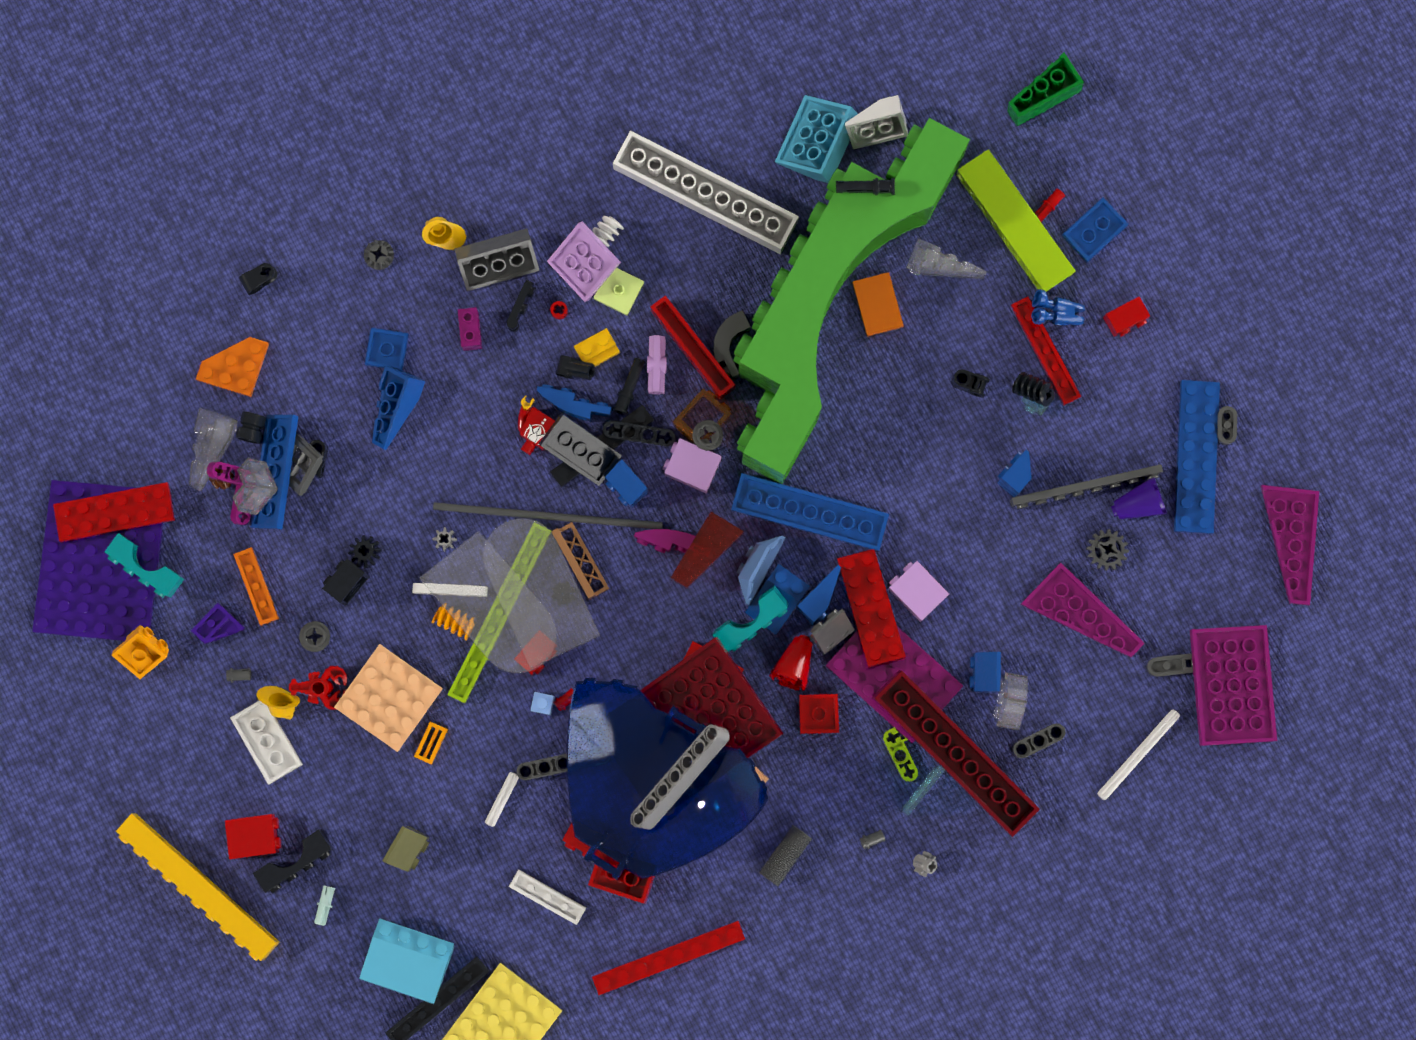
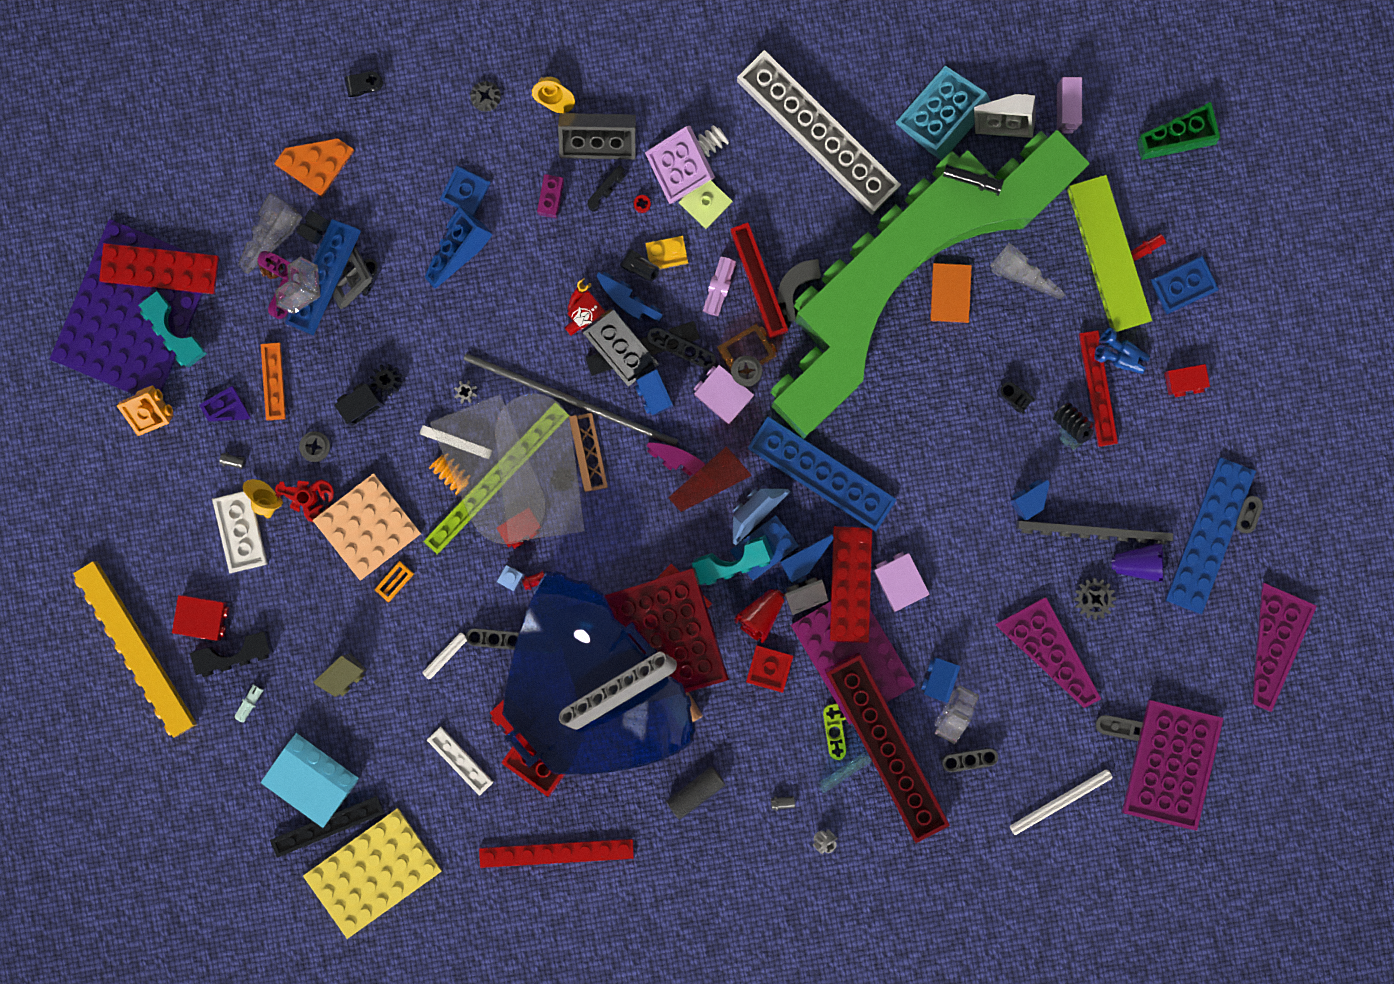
camera: 25 degrees right, 5 degrees up
black pin [612,358,646,416] -> none
none -> lavender brick [1057,77,1082,134]

